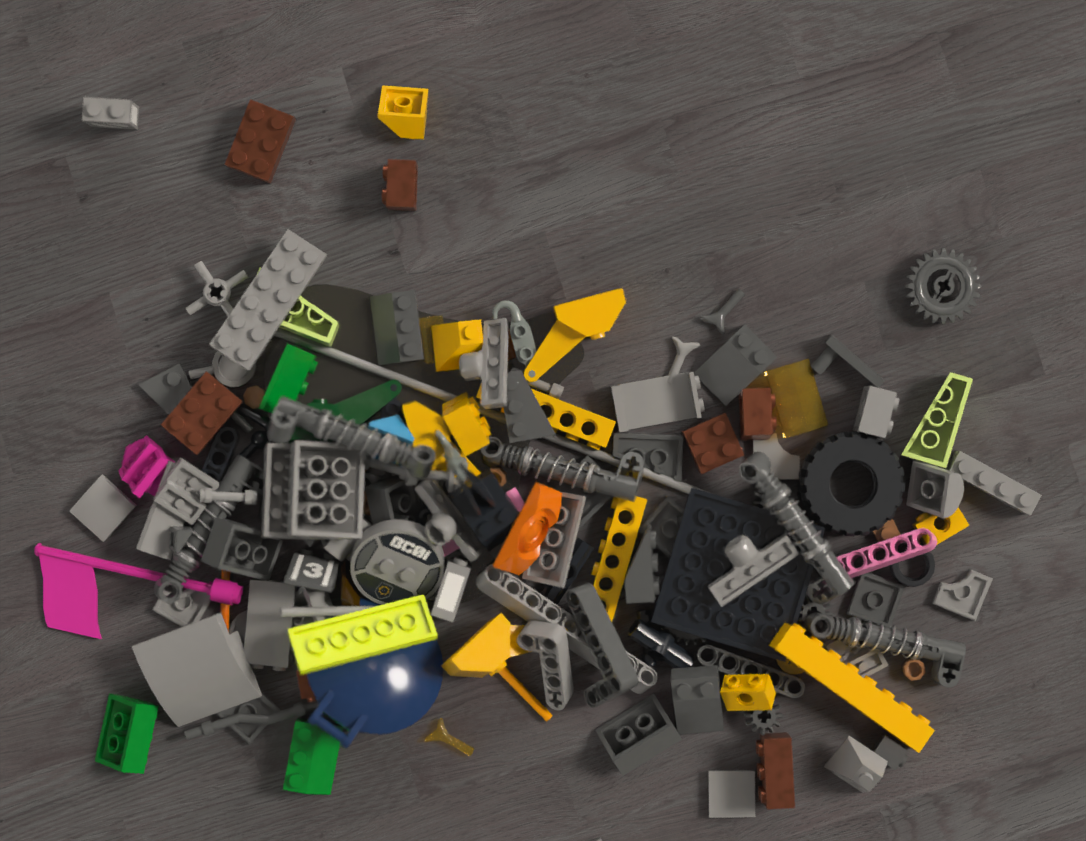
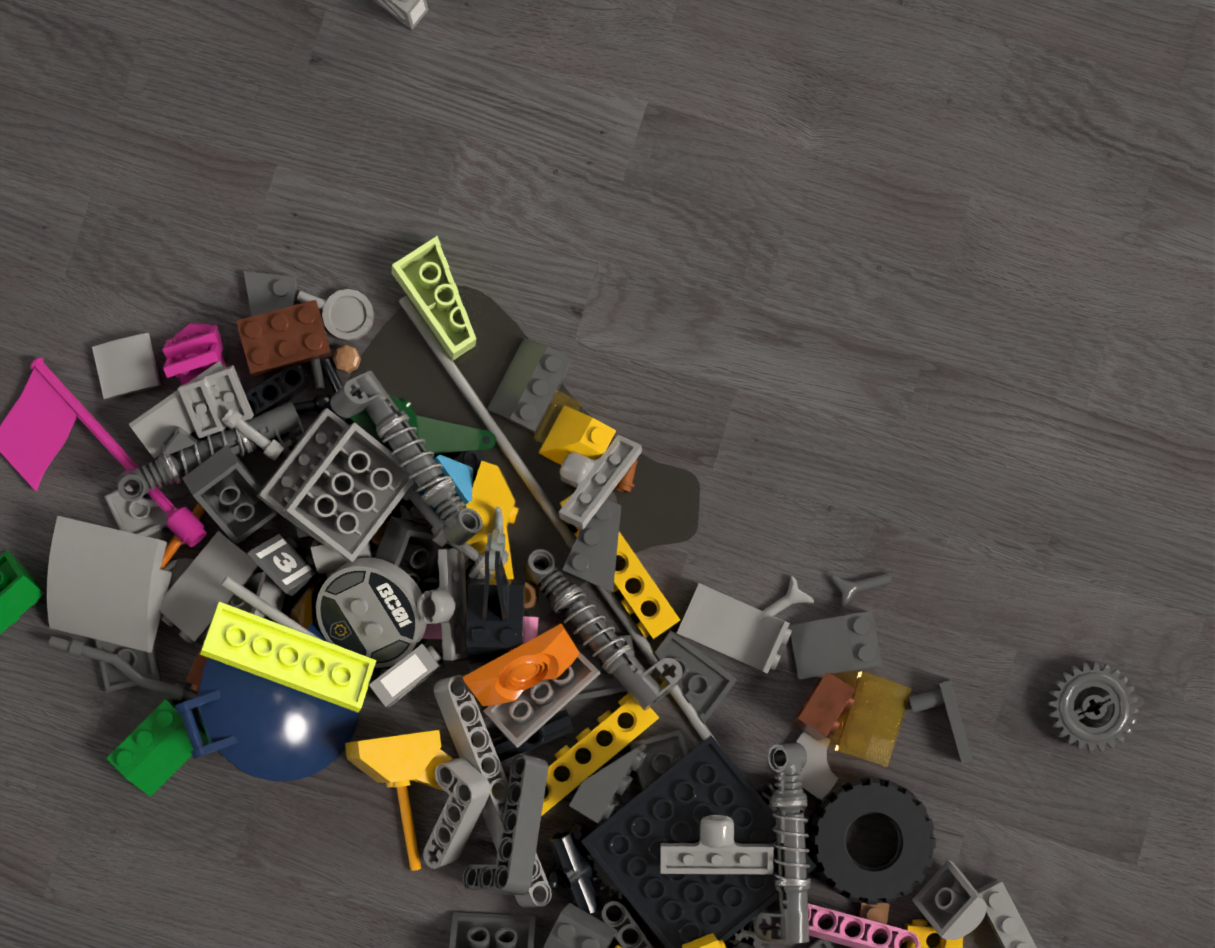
camera: 35 degrees right, 5 degrees down
light grey bar [186,261,248,317] -> none
light grey plate [209,229,327,371] -> none
copper brick [225,99,296,184] -> none
green slope [259,344,318,414] -> none
yellow slope [378,85,428,140] -> none
copper brick [382,159,418,211] -> none
clear yellow piece [424,718,475,756] -> none
yellow piece [442,392,491,456] -> none
yellow slope [492,288,626,382] -> none
light grey bar [511,367,564,399] -> none
copper brick [682,413,744,474] -> none
light grey brick [853,386,899,438] -> none
yellowish green wedge [901,372,973,469] -> none

